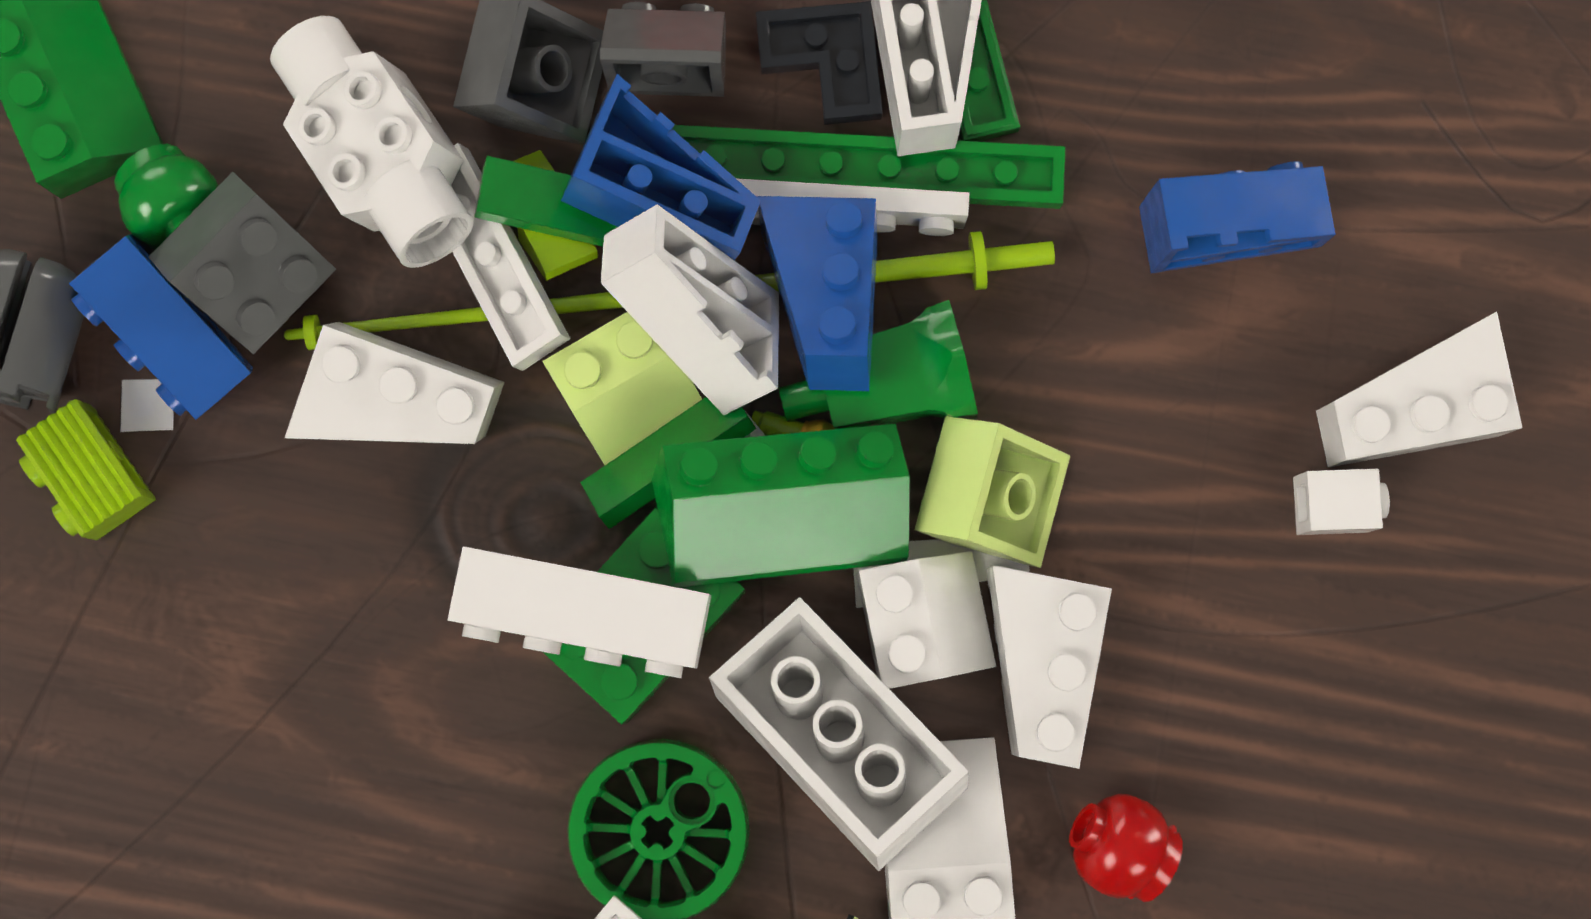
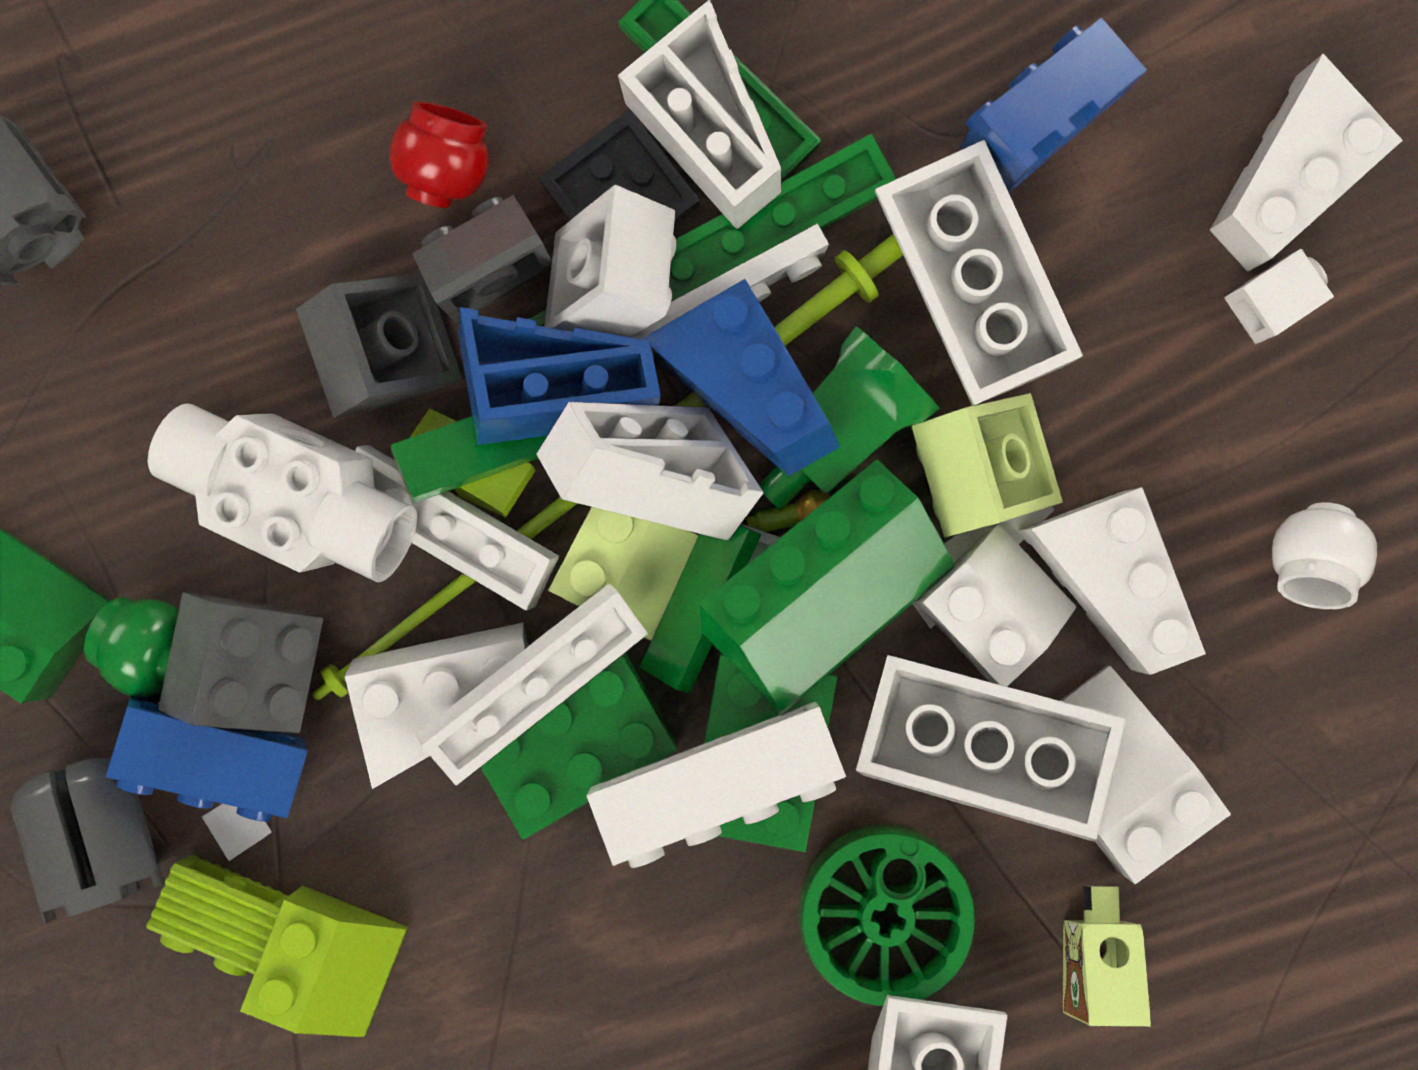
camera: 30 degrees left, 5 degrees up
red piece [1069,794,1183,902] -> none
none -> lime slope [240,885,408,1037]
none -> white plate [415,583,648,786]
none -> green brick [481,652,678,840]
none -> white slope [544,185,676,337]
none -> white slope [875,140,1083,406]
none -> white piece [1272,503,1377,609]

